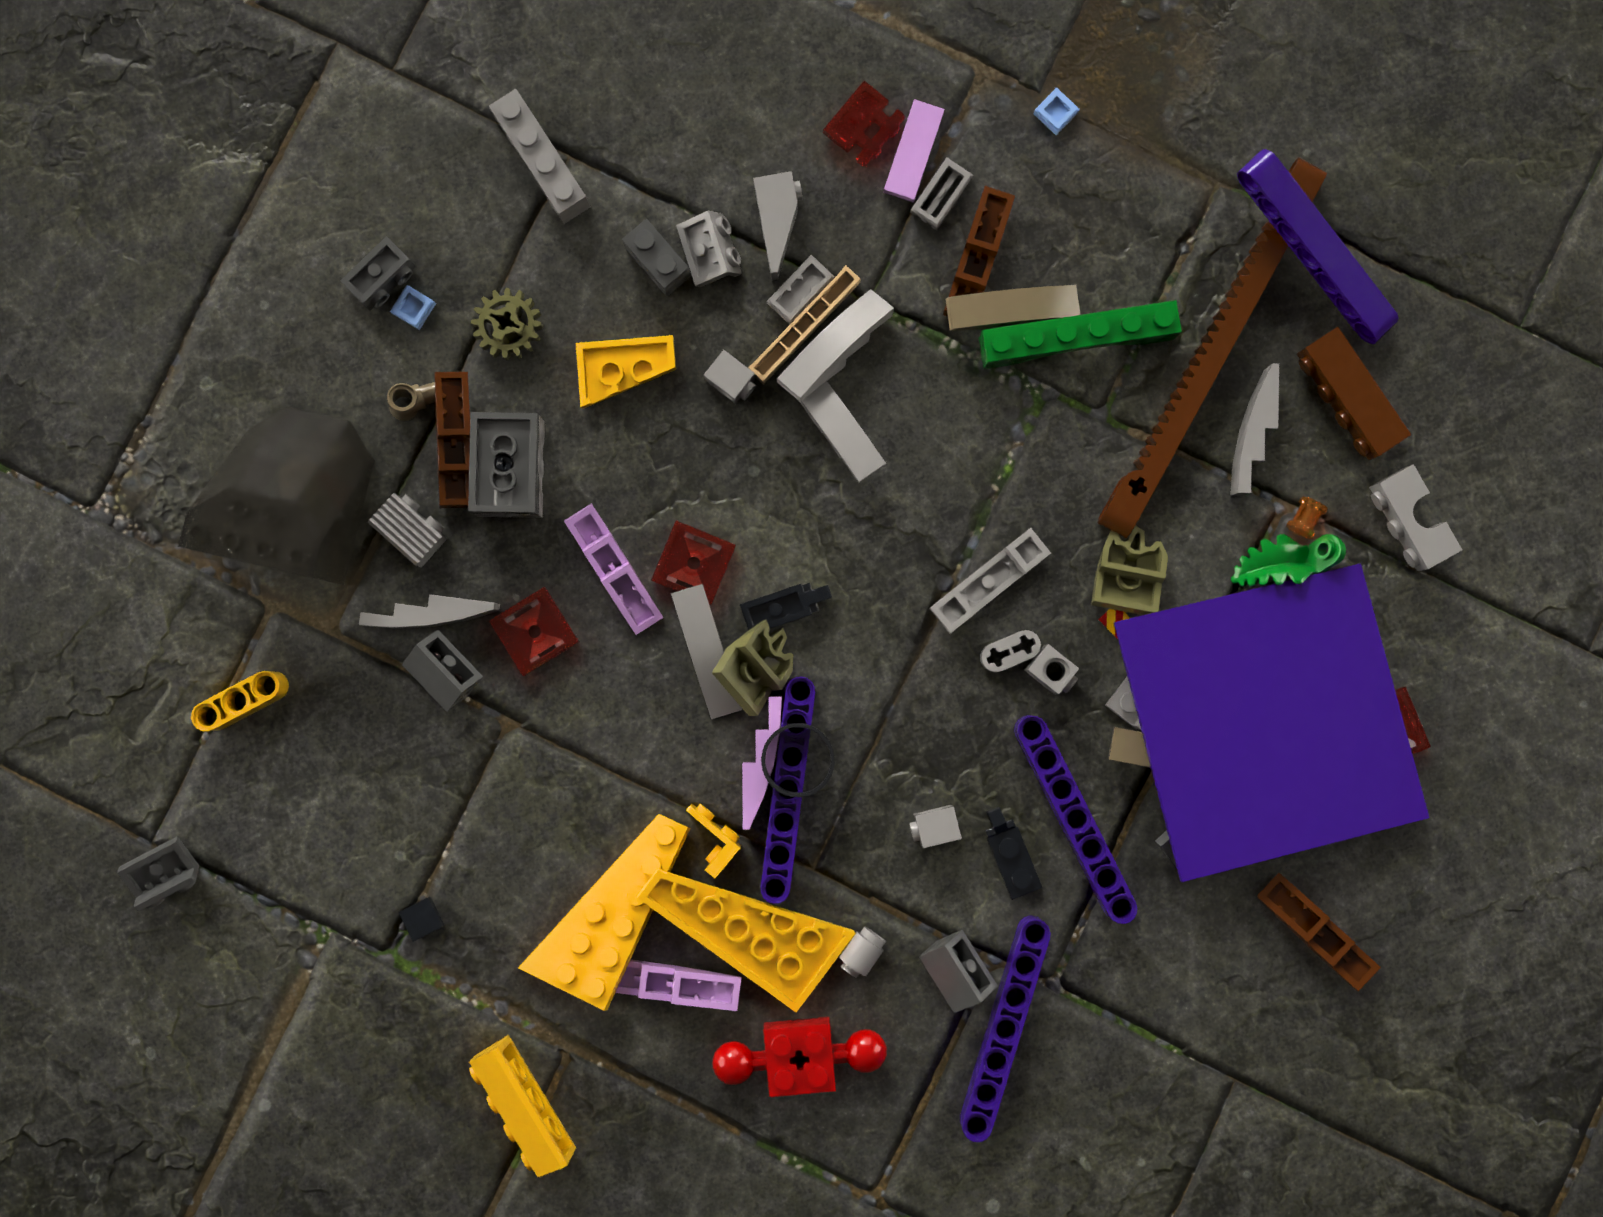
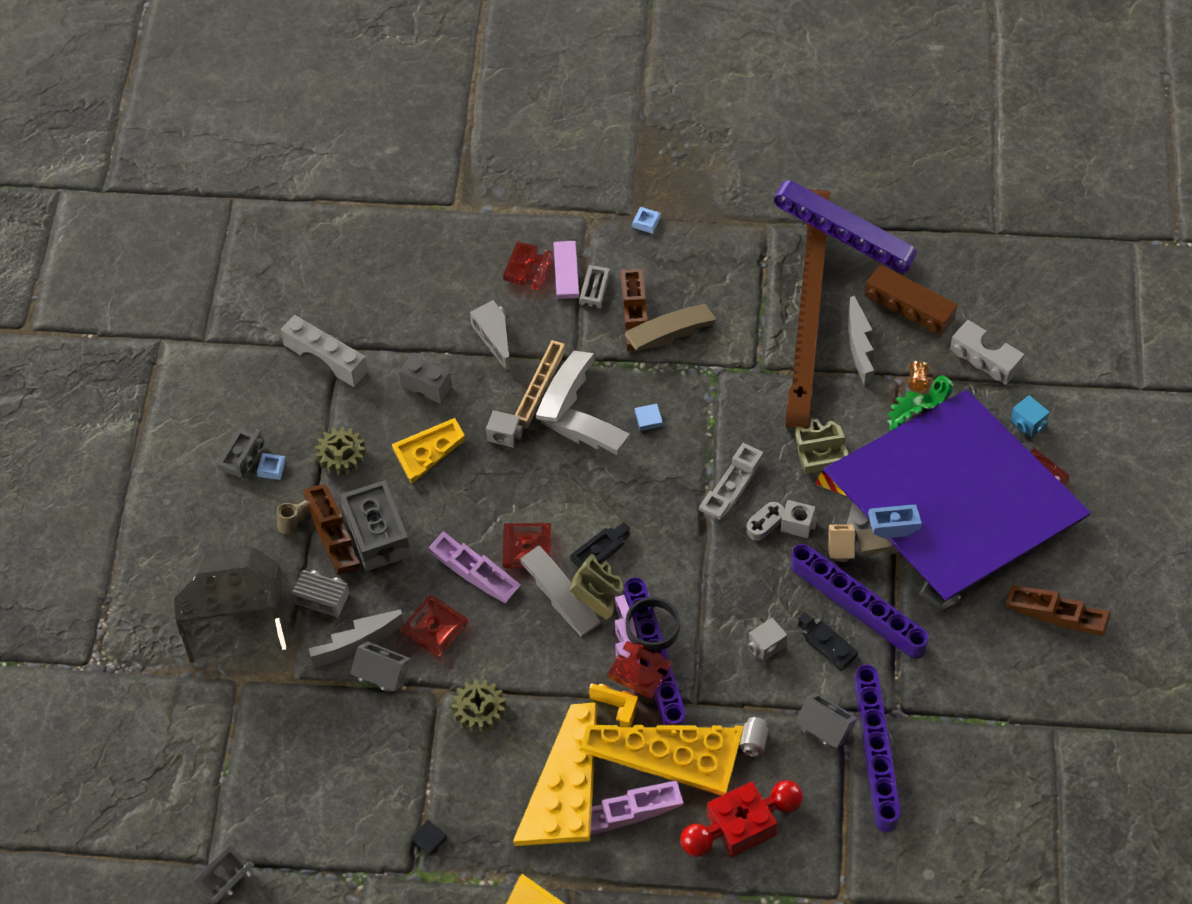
camera: 20 degrees left, 30 degrees down
yellow beam [191,671,289,731] -> none
light grey bracket [676,210,742,287] -> none
light grey plate [767,255,835,325] -> none
green arch [979,300,1182,369] -> none
none -> olive gear [451,679,506,732]
none -> clear red plate [607,641,671,699]
none -> light blue tile [635,404,663,431]
none -> tan brick [828,525,855,562]
none -> medium blue slope [868,504,922,538]
none -> dark azure brick [1010,395,1050,438]

